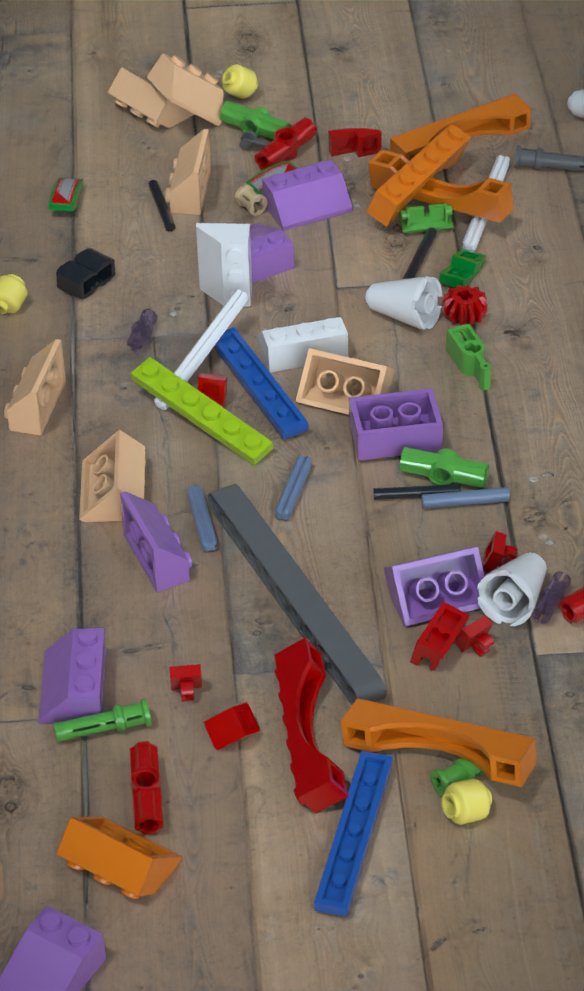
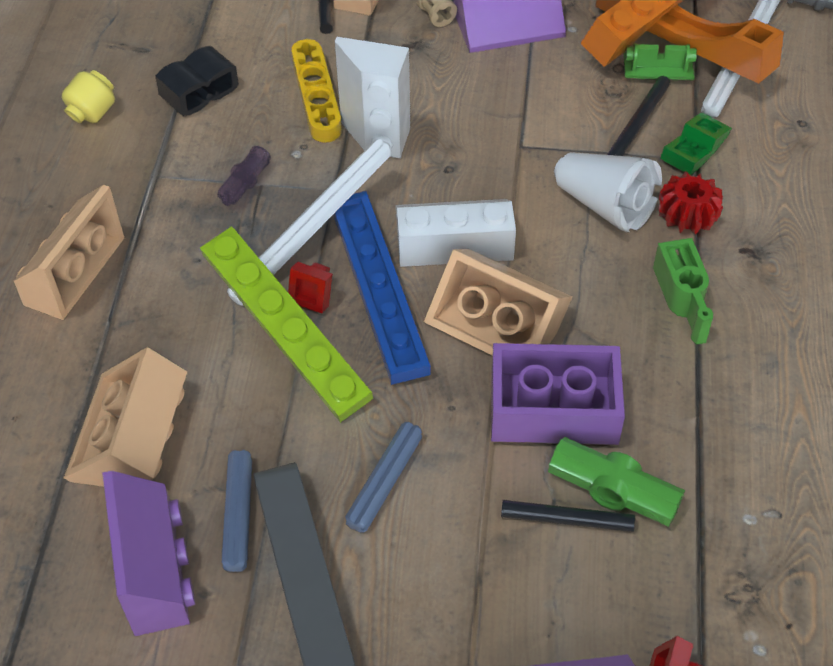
camera: 10 degrees right, 10 degrees up
medium lavender slope [250,223,294,283] -> none
sand blue piece [421,487,510,509] -> none
none -> yellow beam [292,39,341,143]

